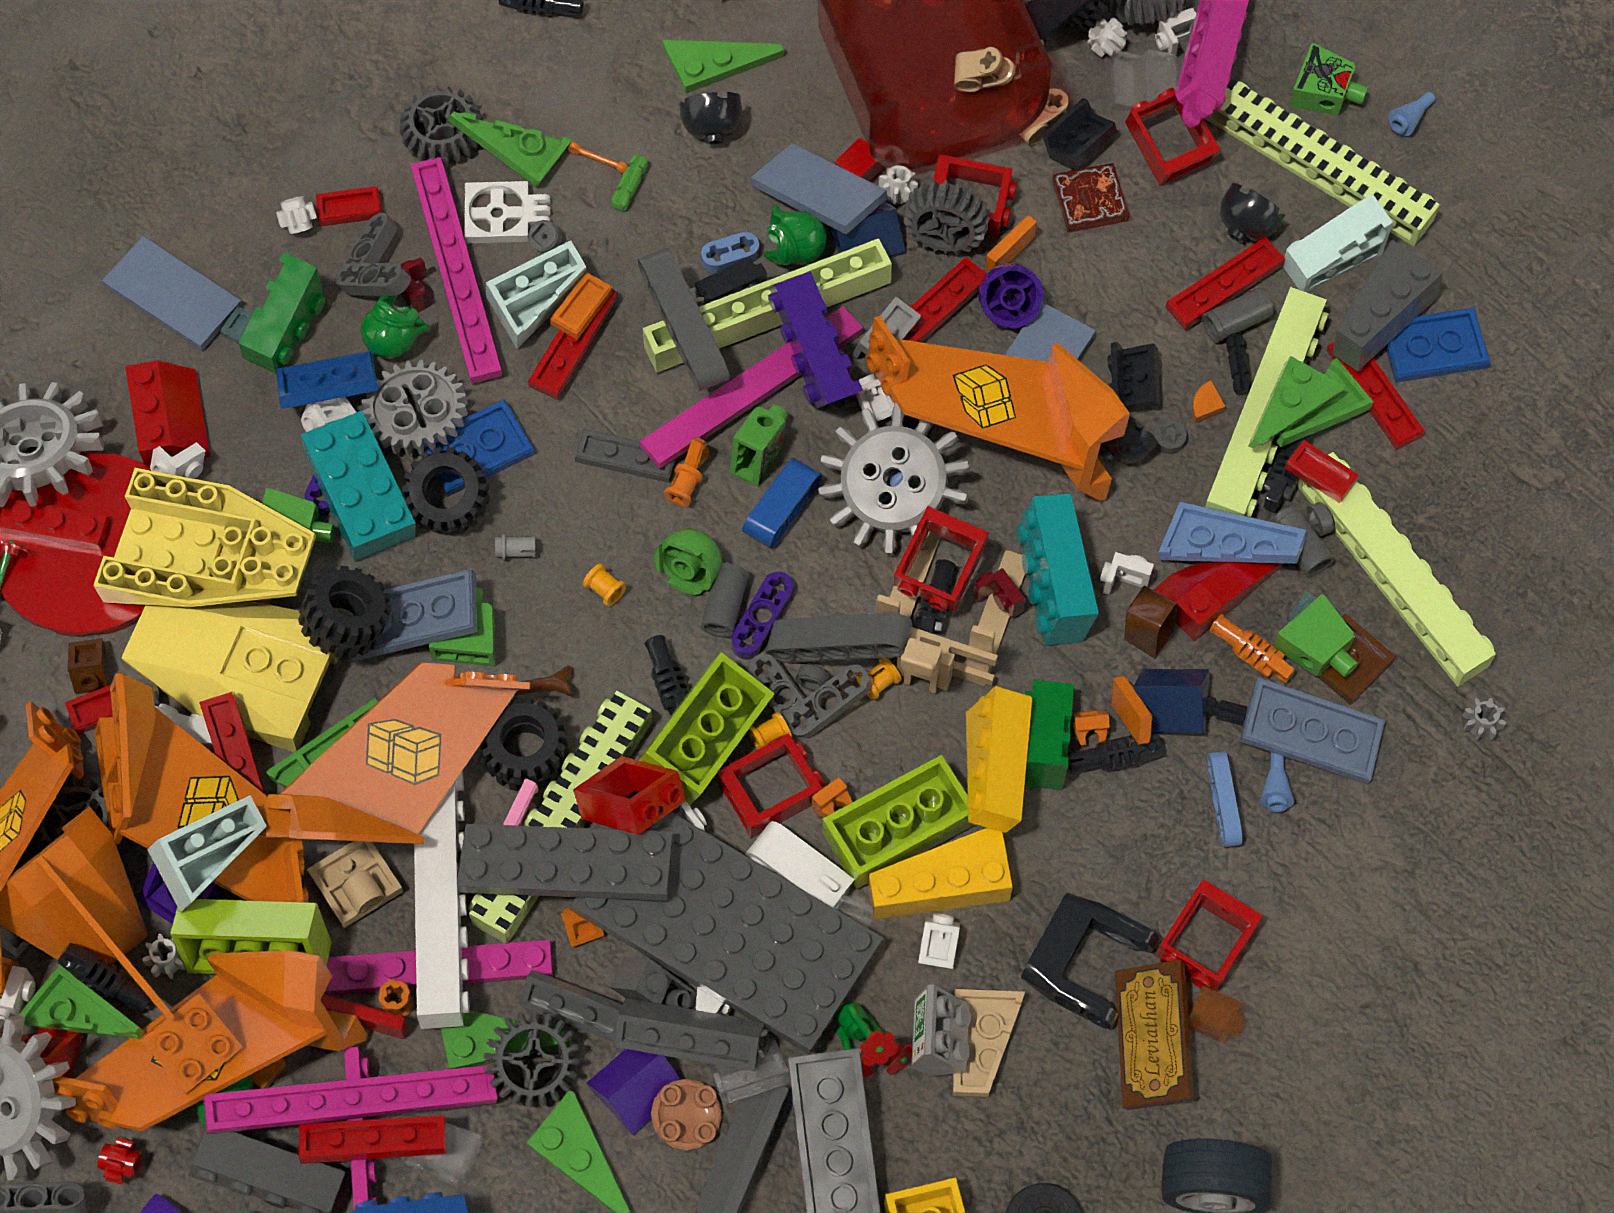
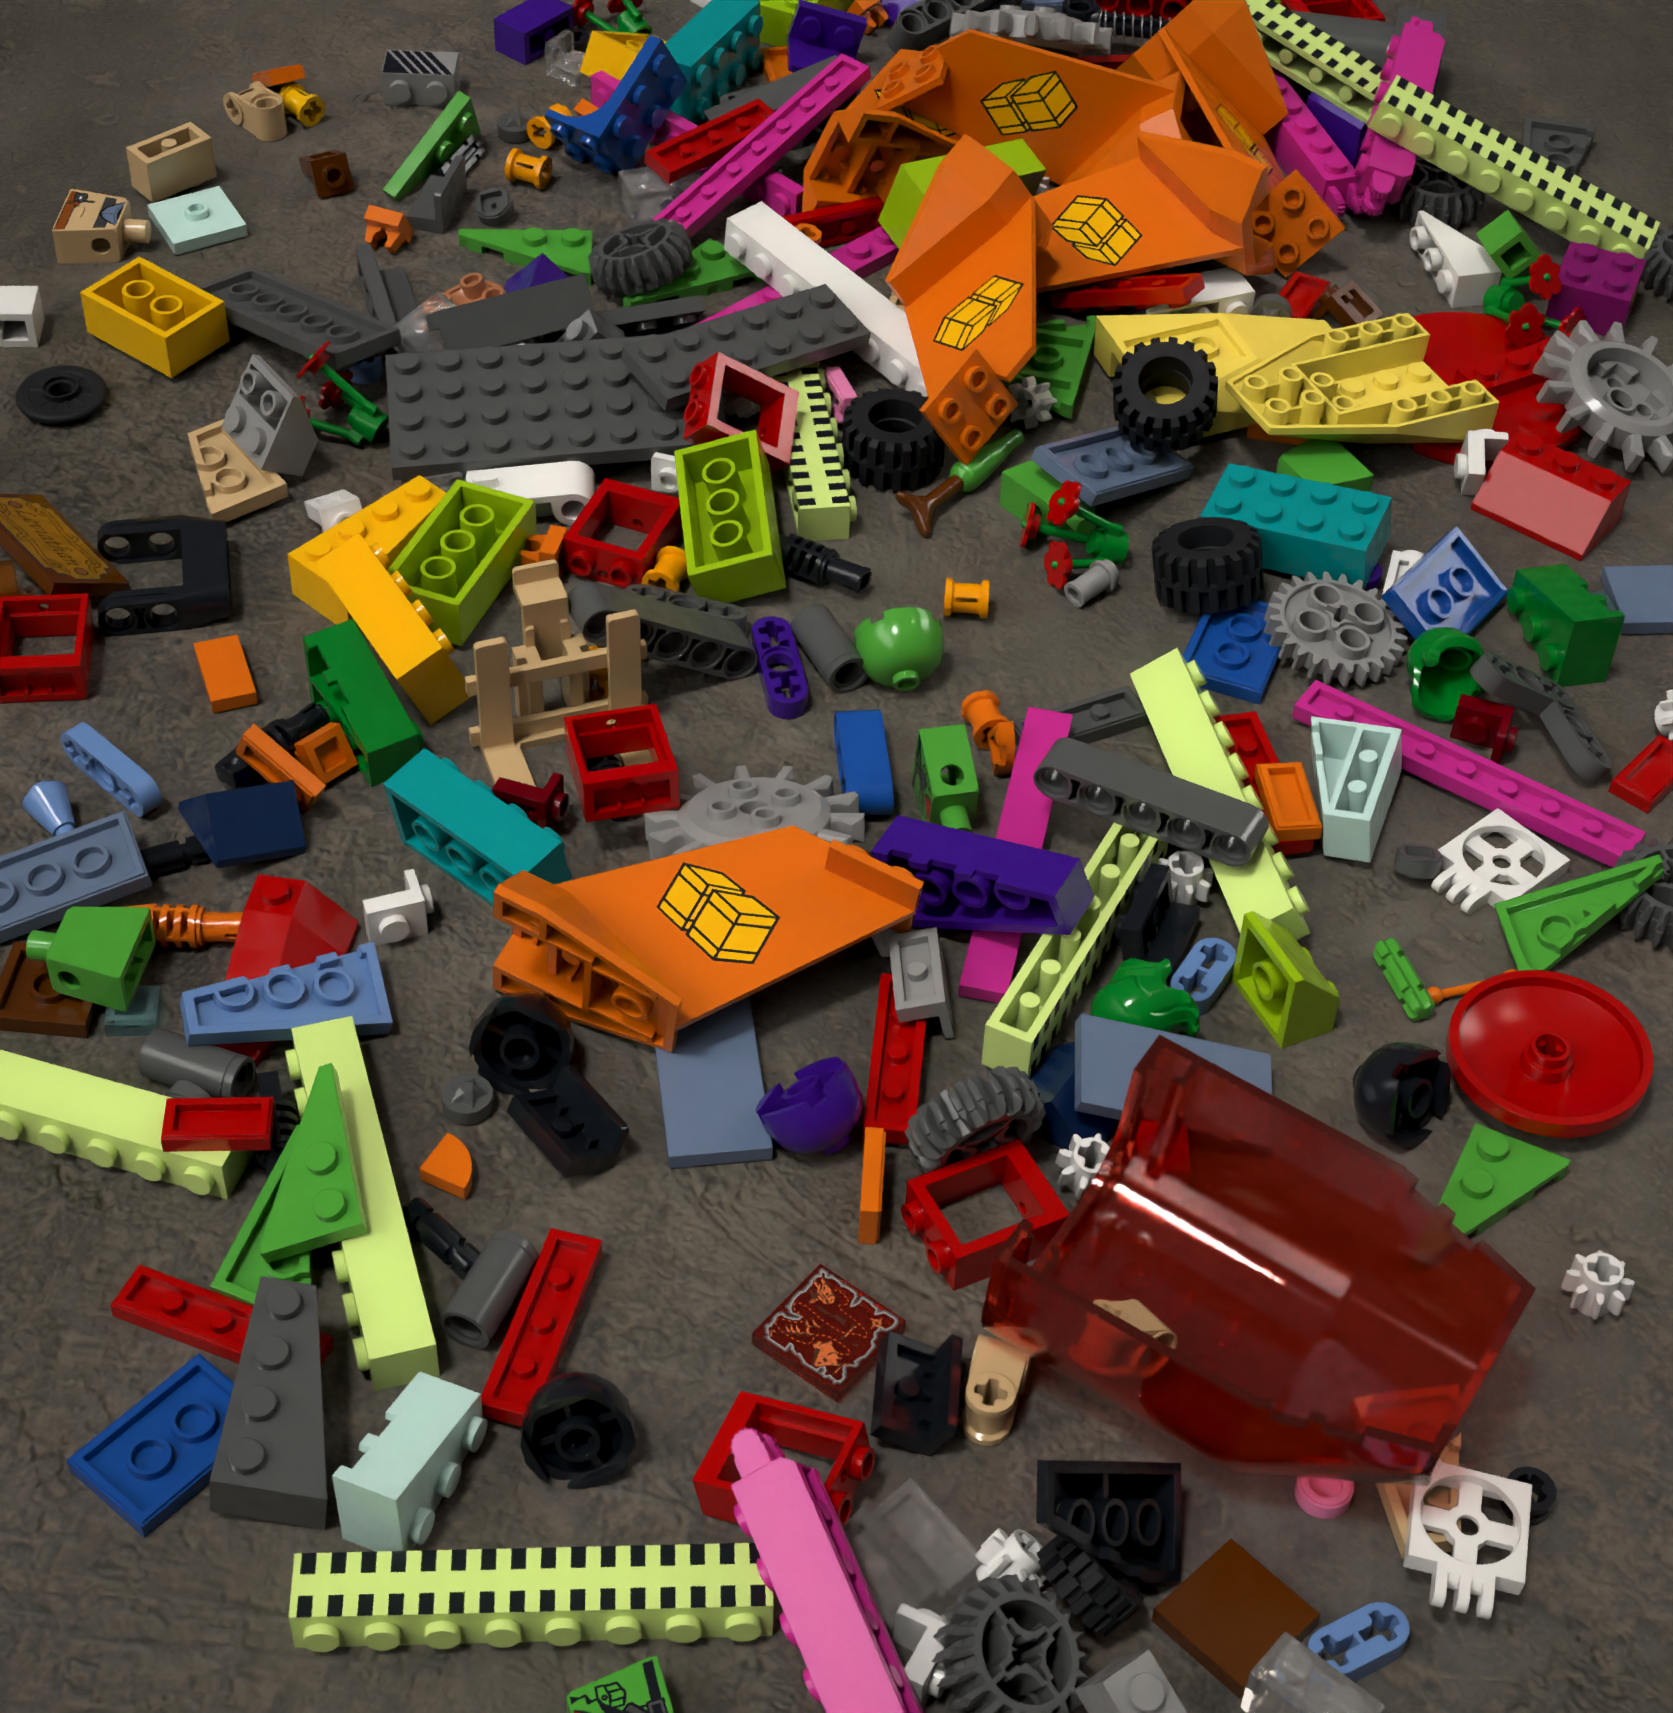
camera: 140 degrees right, 20 degrees down
light aqua wedge [148,795,267,912] -> none
reddish brown piece [1124,585,1178,659] -> none
none -> orange tile [193,634,258,713]
none -> plant [1019,480,1129,589]
none -> yellowish green brick [1130,648,1310,940]
none -> lime slope [1231,911,1340,1049]
none -> red dish [1446,970,1654,1138]

